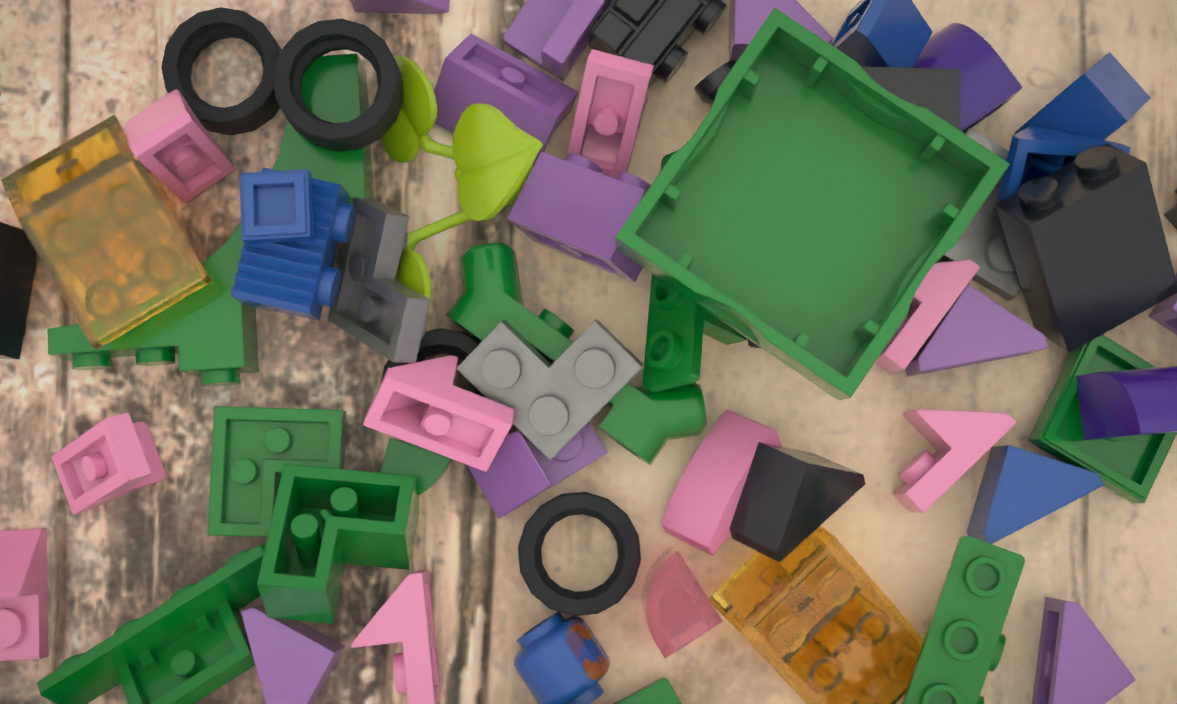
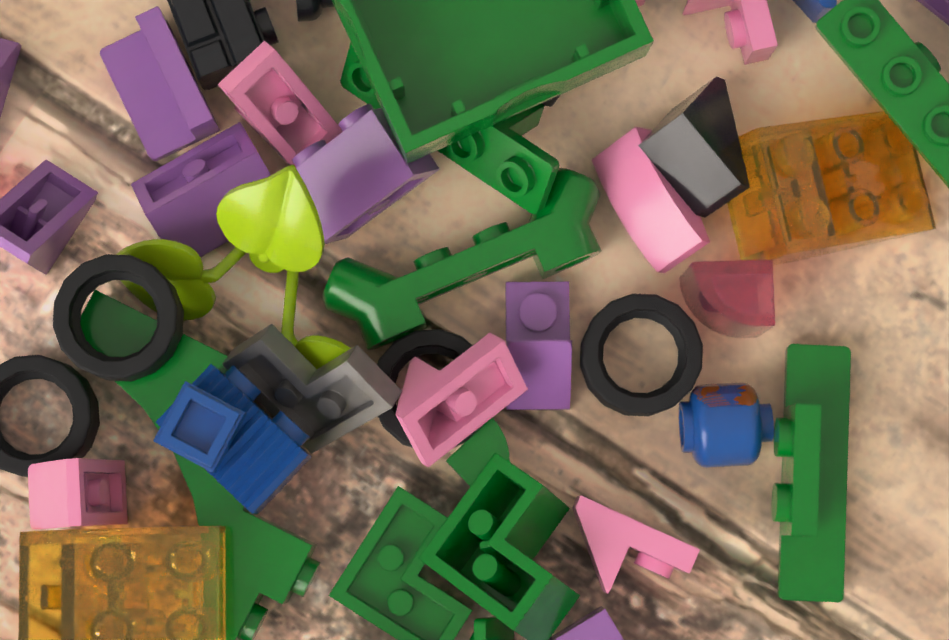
camera: 60 degrees left, 0 degrees up
flat silver plate [456,319,644,460] -> none

